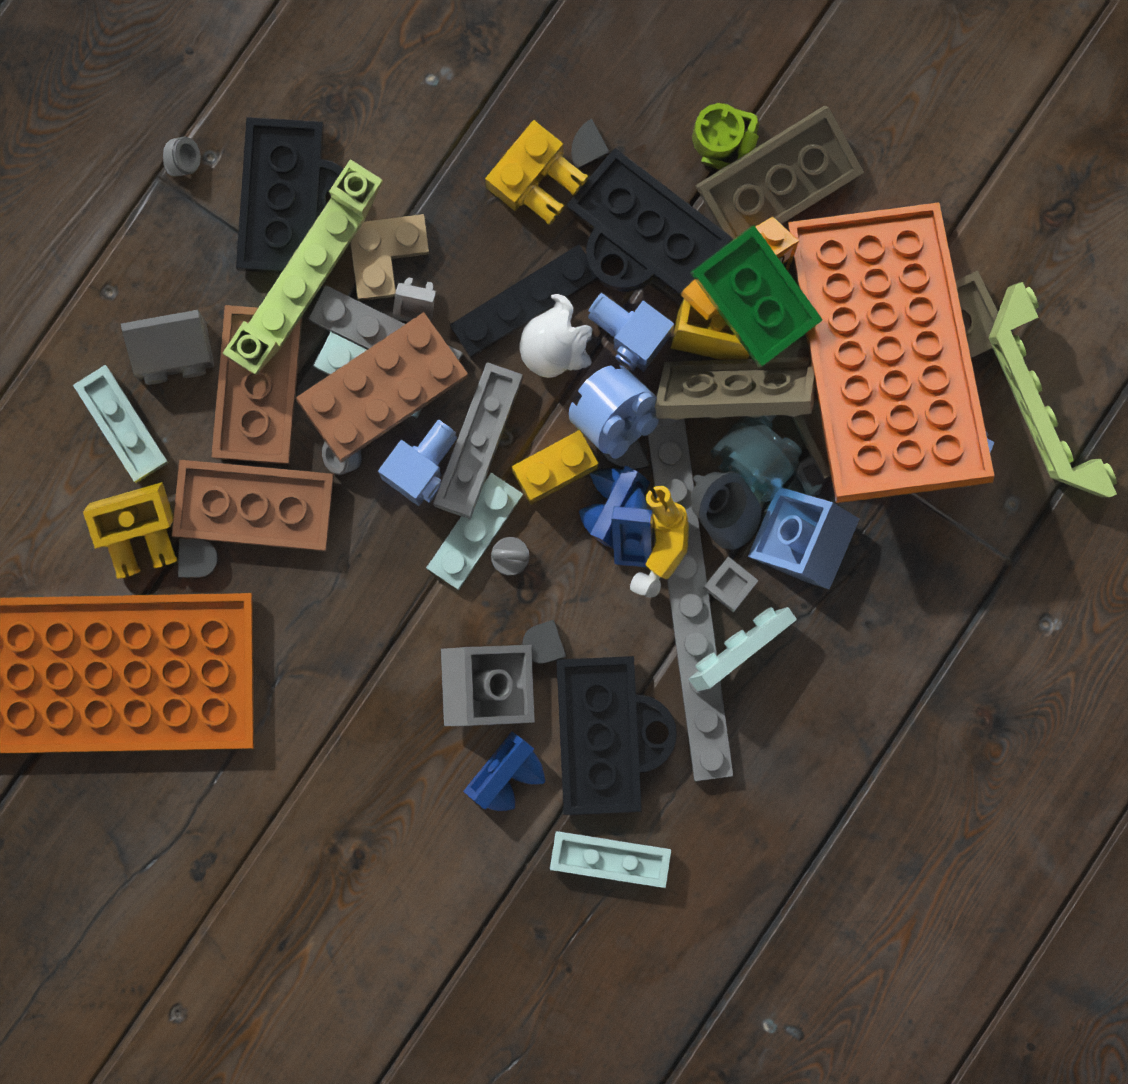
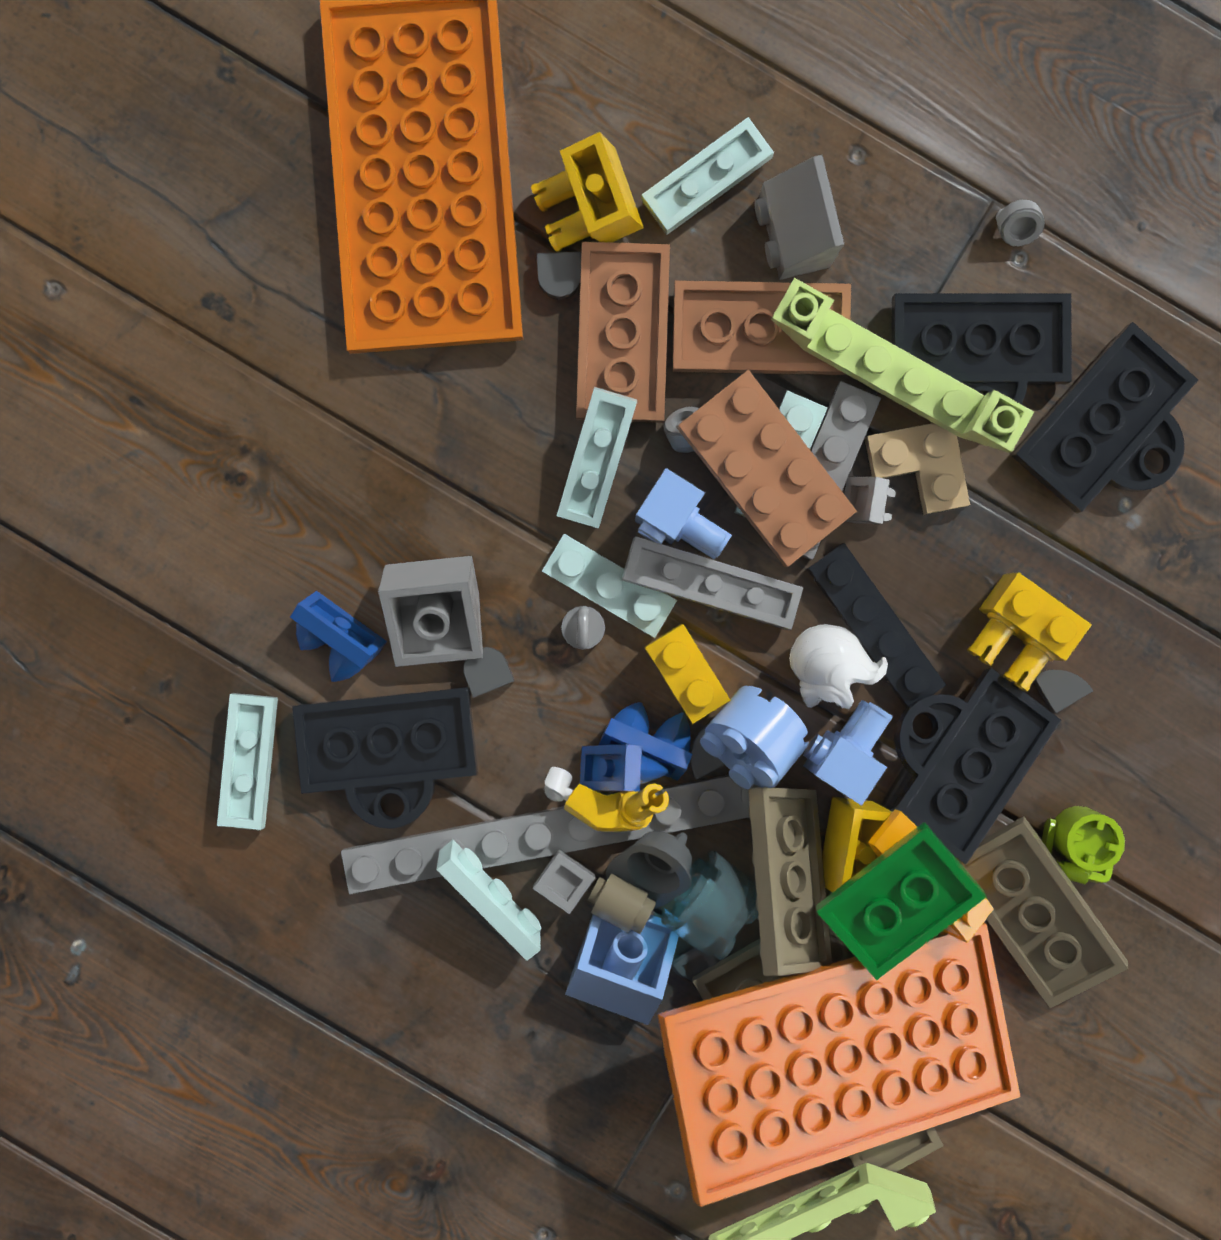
camera: 85 degrees right, 5 degrees up
none -> light aqua plate [557,387,637,528]
none -> dark tan brick [587,873,656,934]
none -> black plate [1011,322,1198,513]

